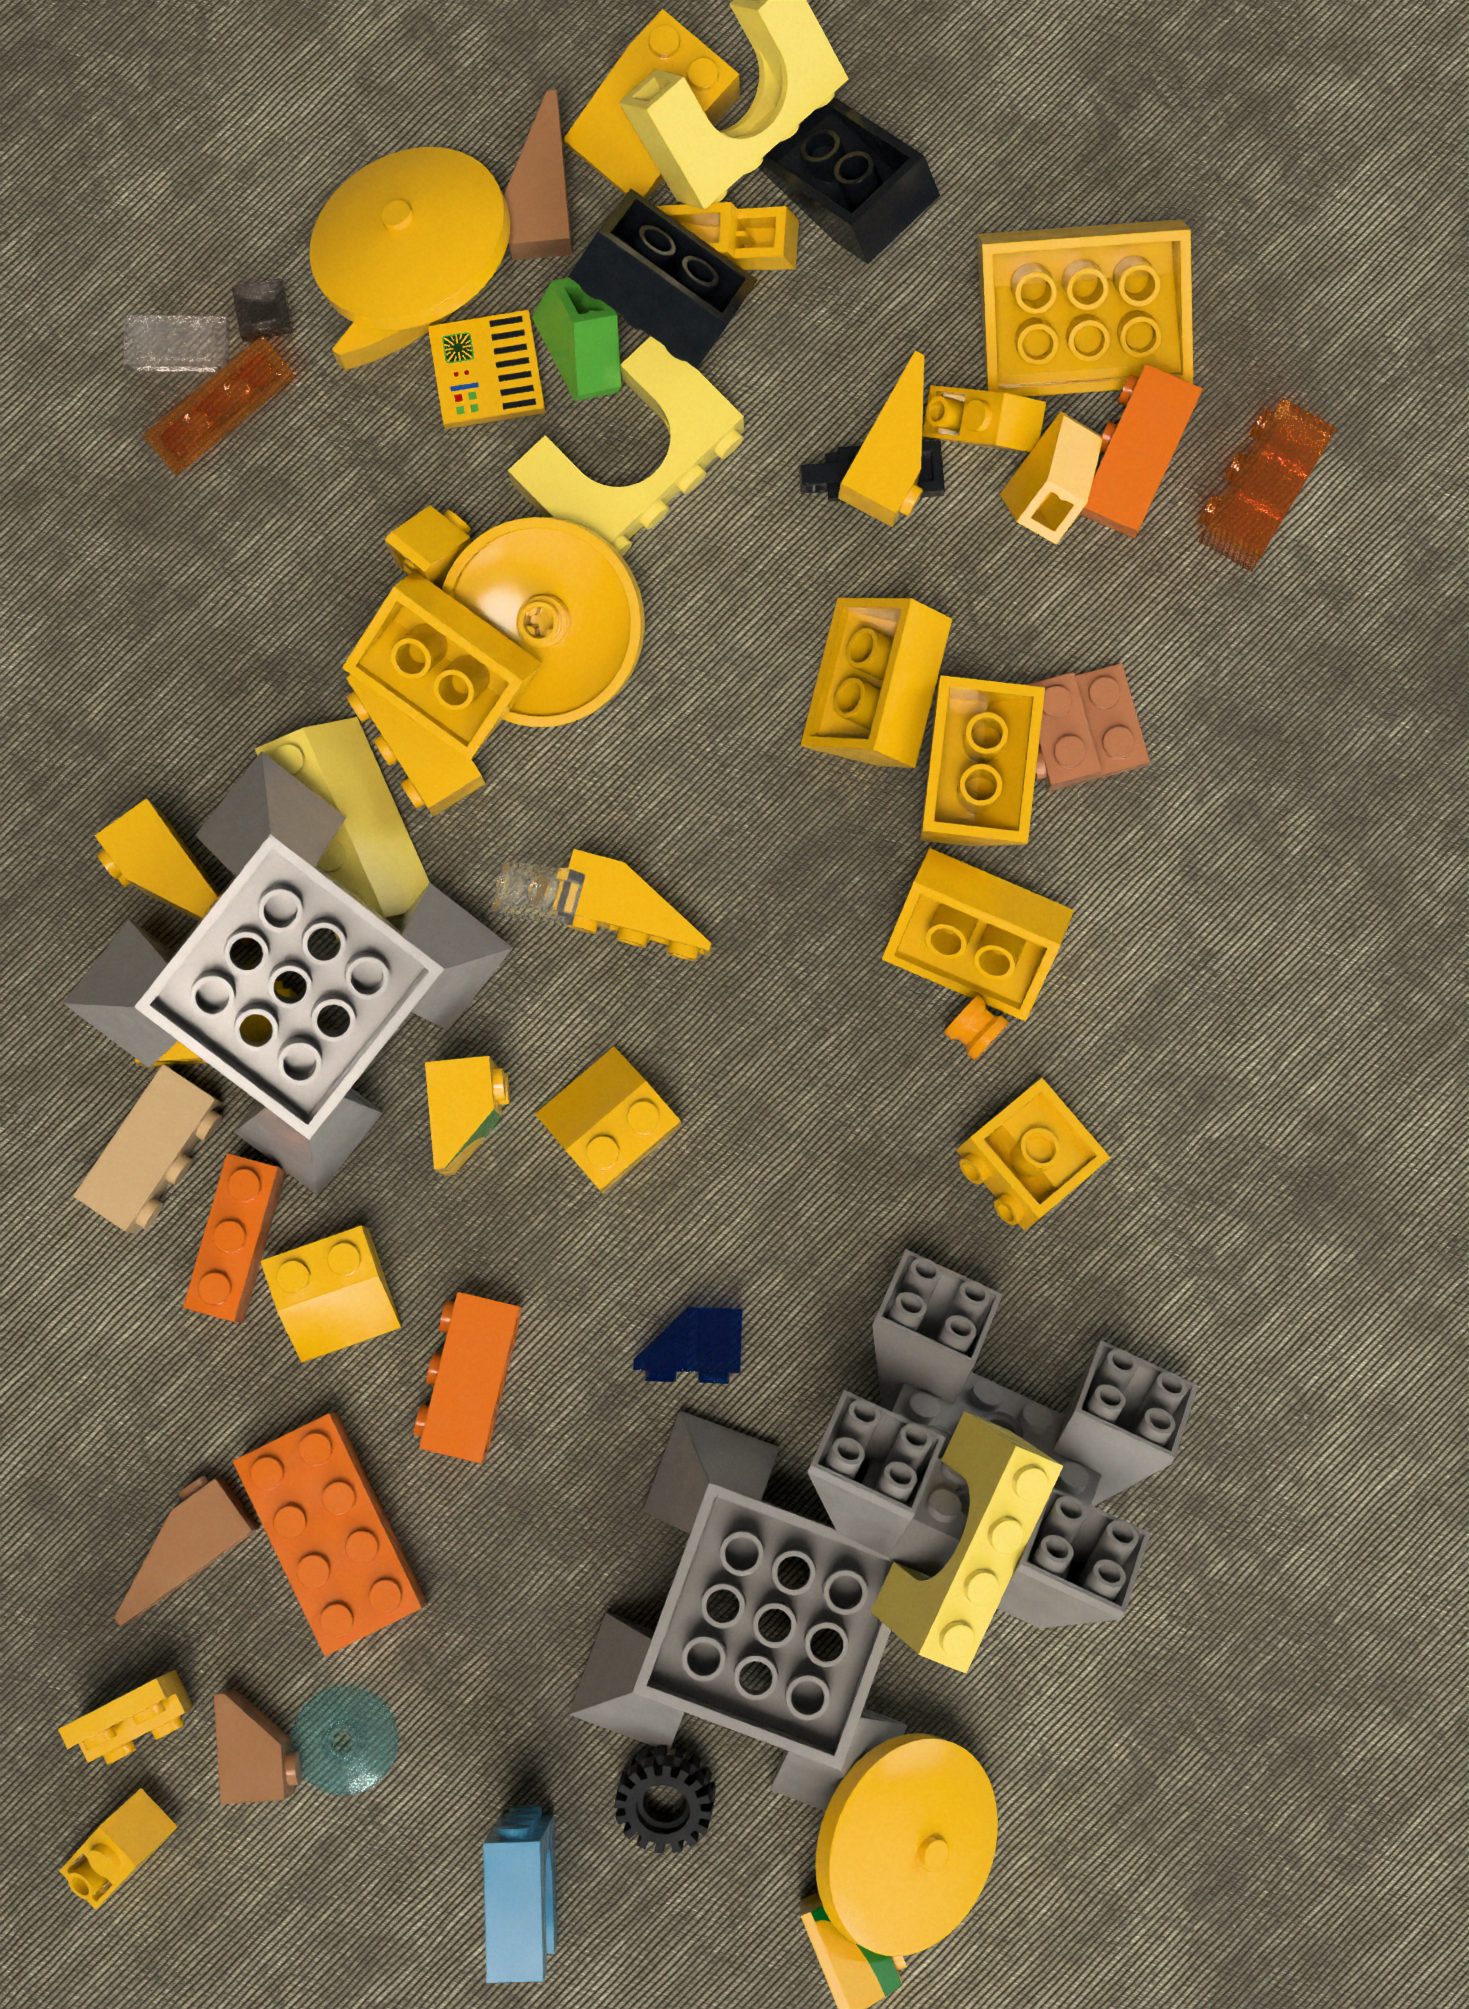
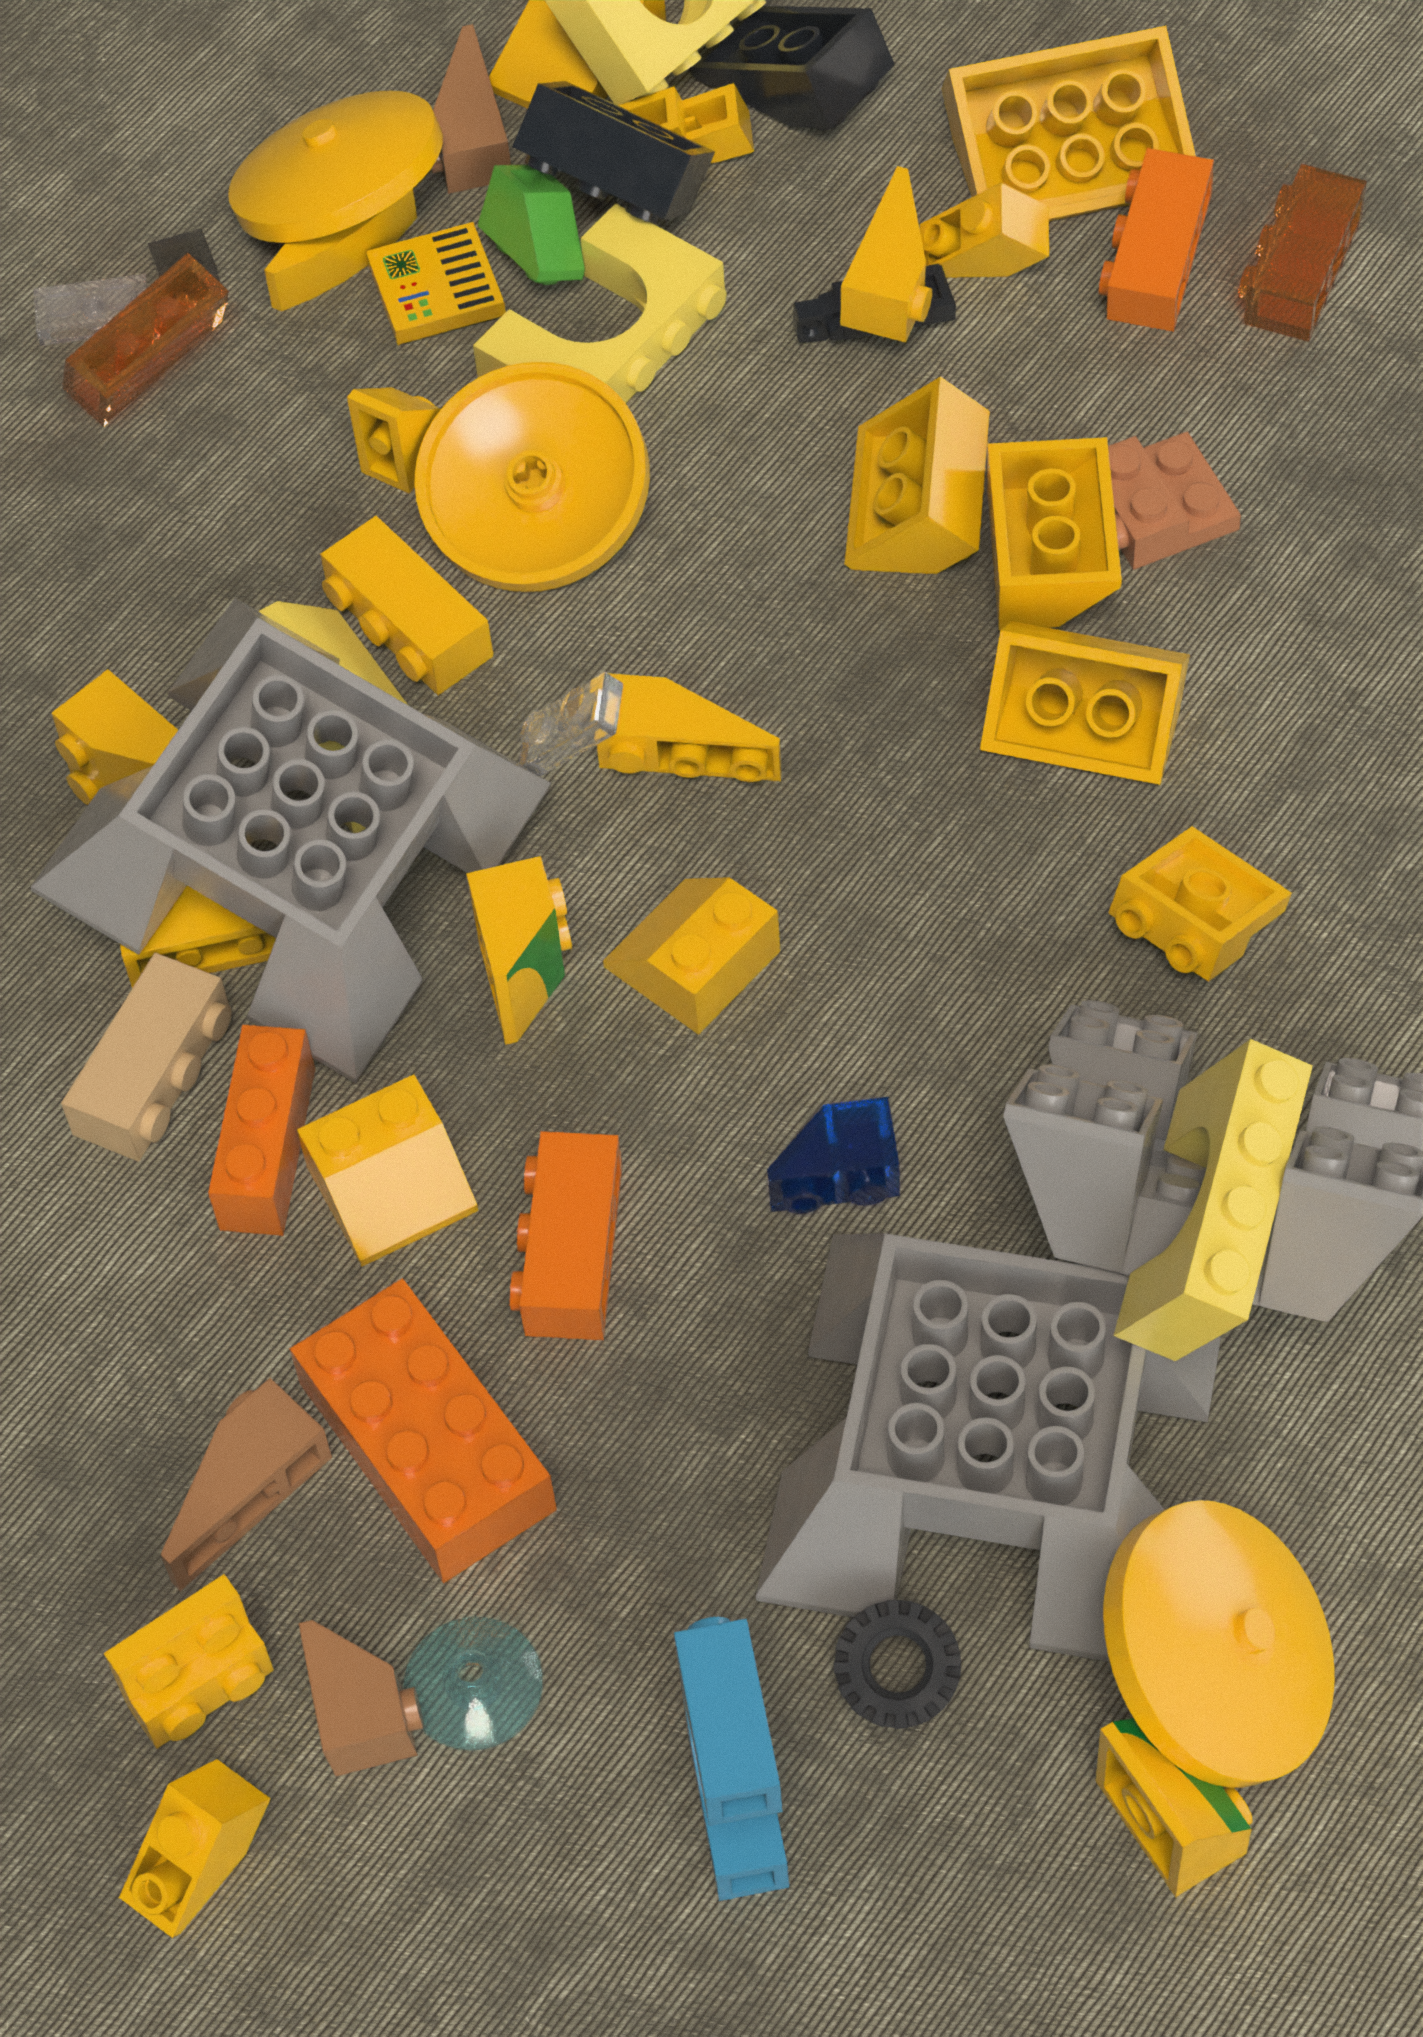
camera: 10 degrees left, 25 degrees down
yellow slope [342,570,542,761] -> none
light orange wheel [943,995,1009,1061] -> none
yellow slope [999,411,1103,544] -> none

